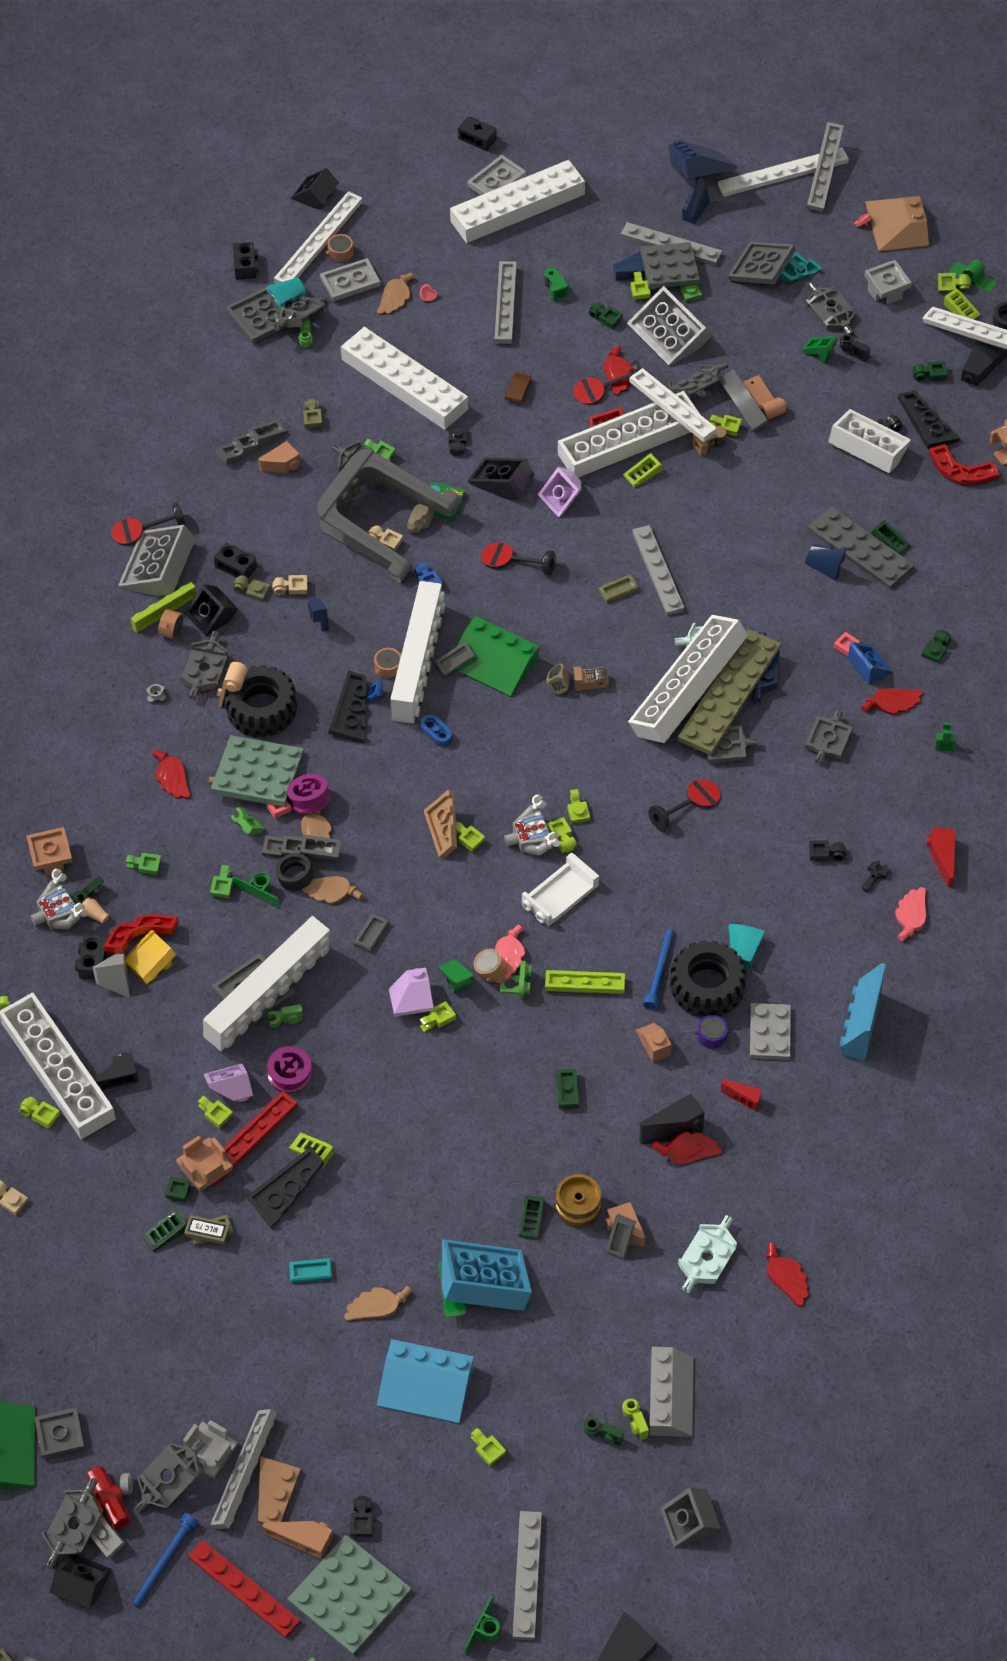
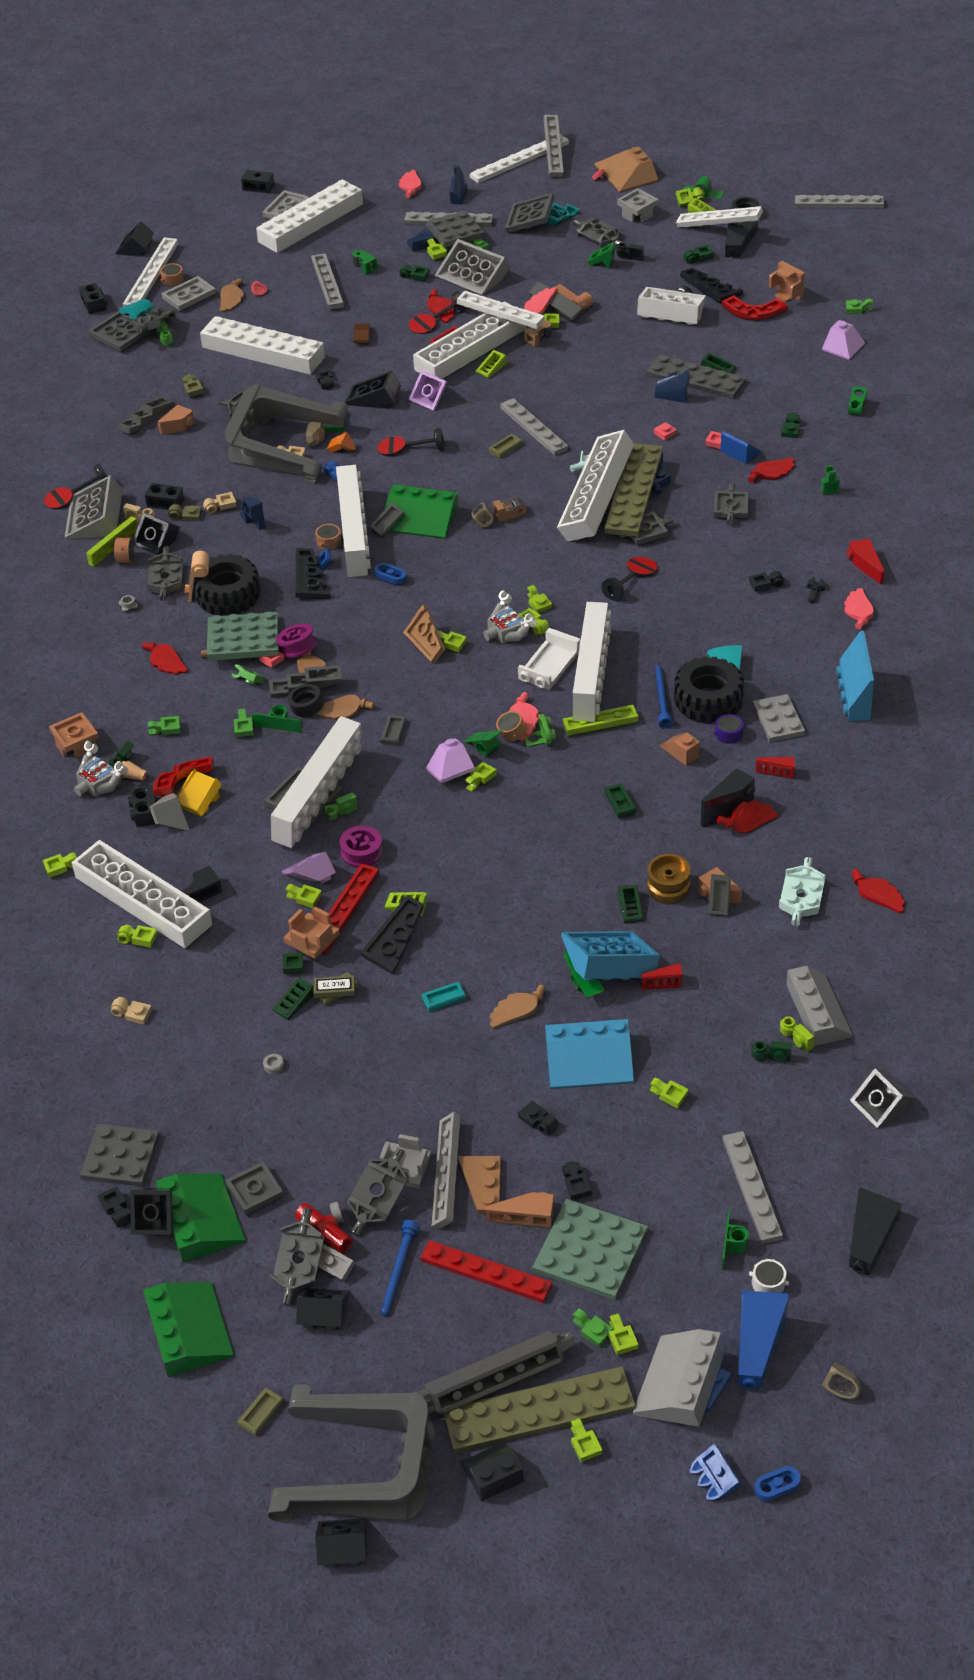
camera: 15 degrees left, 10 degrees down
dark blue slope [668,140,737,179] -> none
dark grey plate [668,361,728,397] -> none
none -> tan plate [123,503,155,523]
none -> light grey tile [263,1054,284,1074]
none -> orange tile [327,432,355,453]
none -> coral animal [399,170,422,198]
none -> black plate [518,1101,558,1135]
none -> coral animal [524,288,557,315]
none -> white brick [573,602,611,722]
none -> red slope [641,964,682,990]
none -> coral plate [654,422,677,441]

